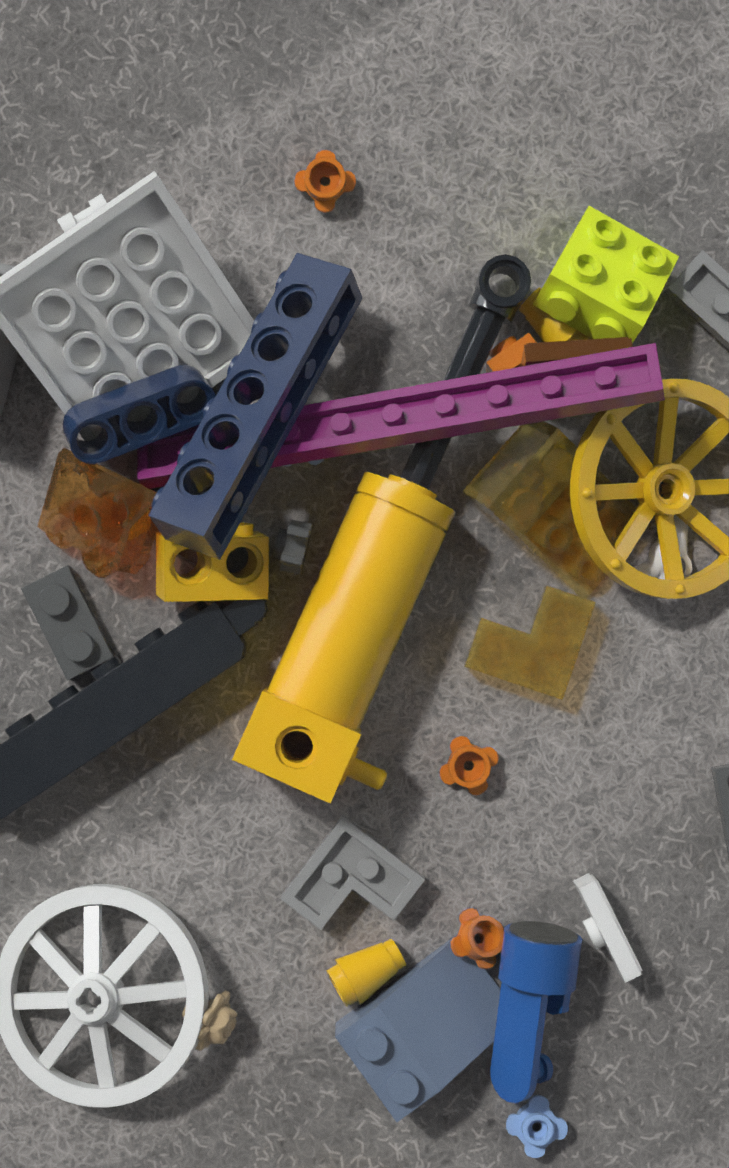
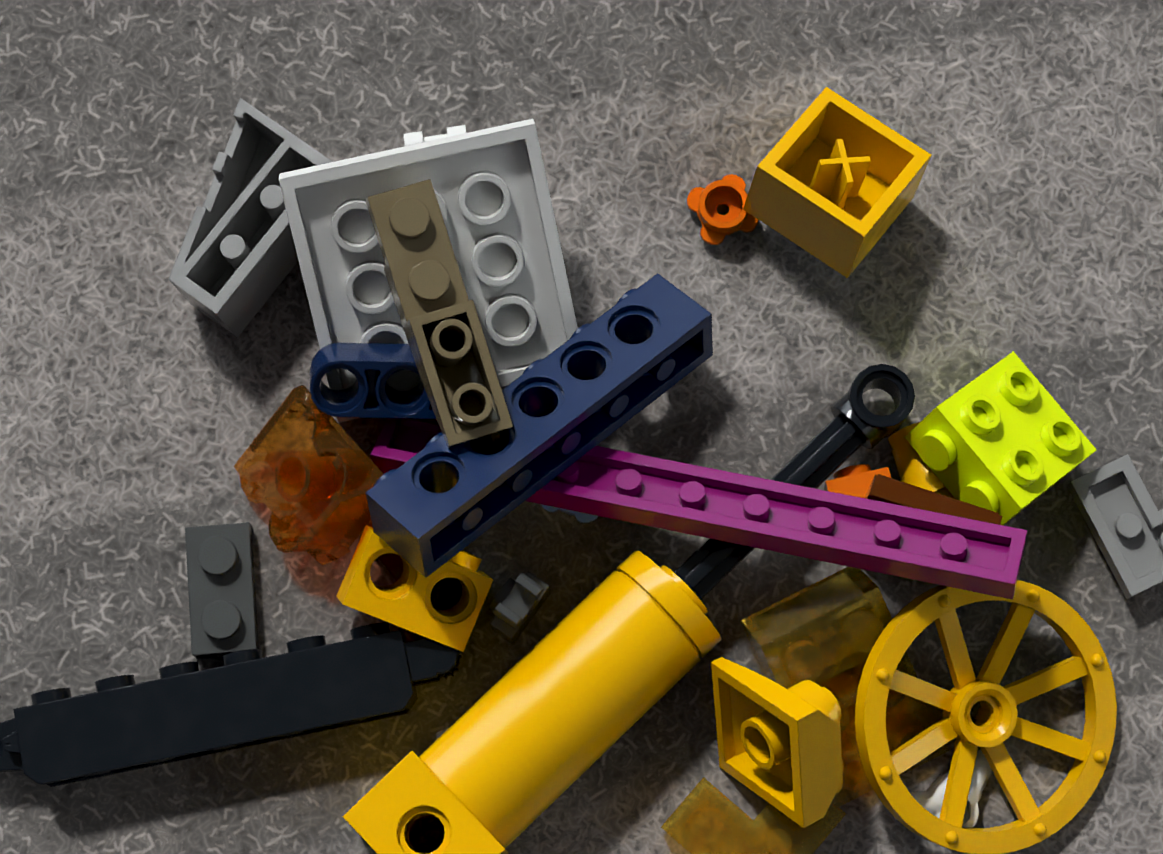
camera: 30 degrees right, 10 degrees down
none -> dark tan slope [366,179,513,447]
none -> yellow slope [711,657,844,828]
none -> yellow brick [743,87,931,278]

